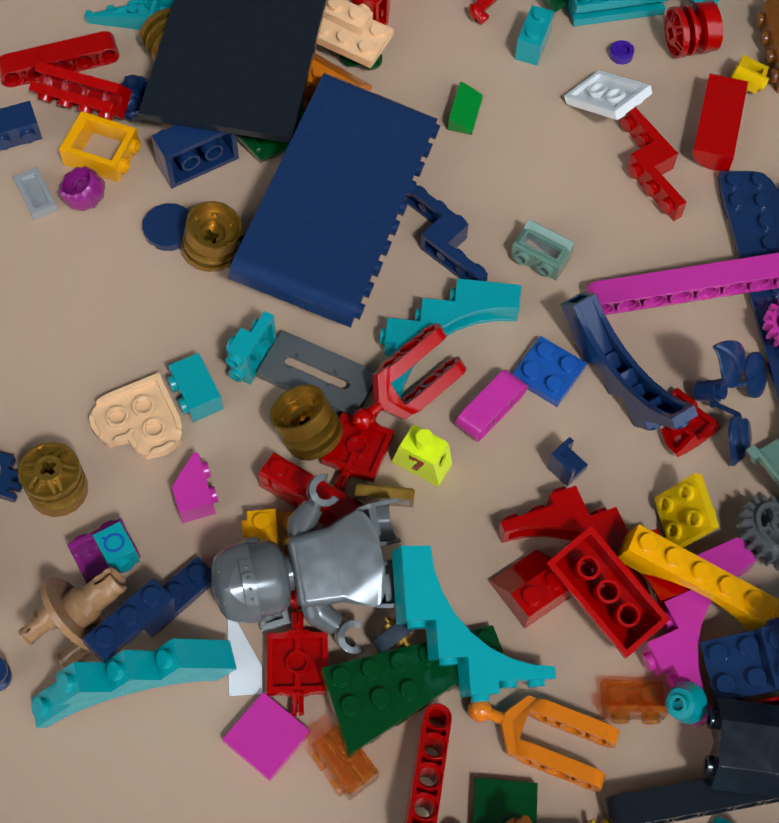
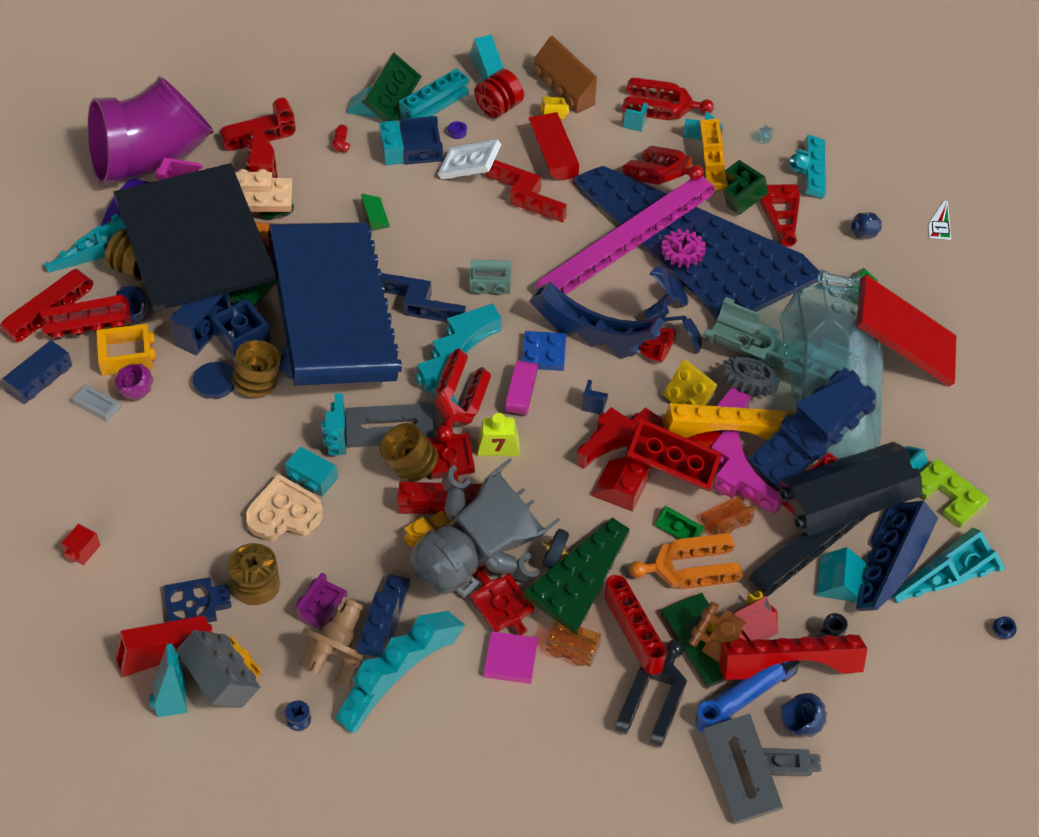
camera: 30 degrees left, 10 degrees down
teal brick [93,521,140,573] -> none
dark pink slope [172,452,219,524] -> none
white sticker [228,620,263,696] -> none
pearl gold tile [355,484,415,508] -> none
teal arch [392,545,556,703] -> none
teal cone [666,681,708,724] -> none
none -> dark blue brick [211,299,271,359]
none -> dark blue panel [400,116,443,165]
none -> green slope [654,505,706,539]

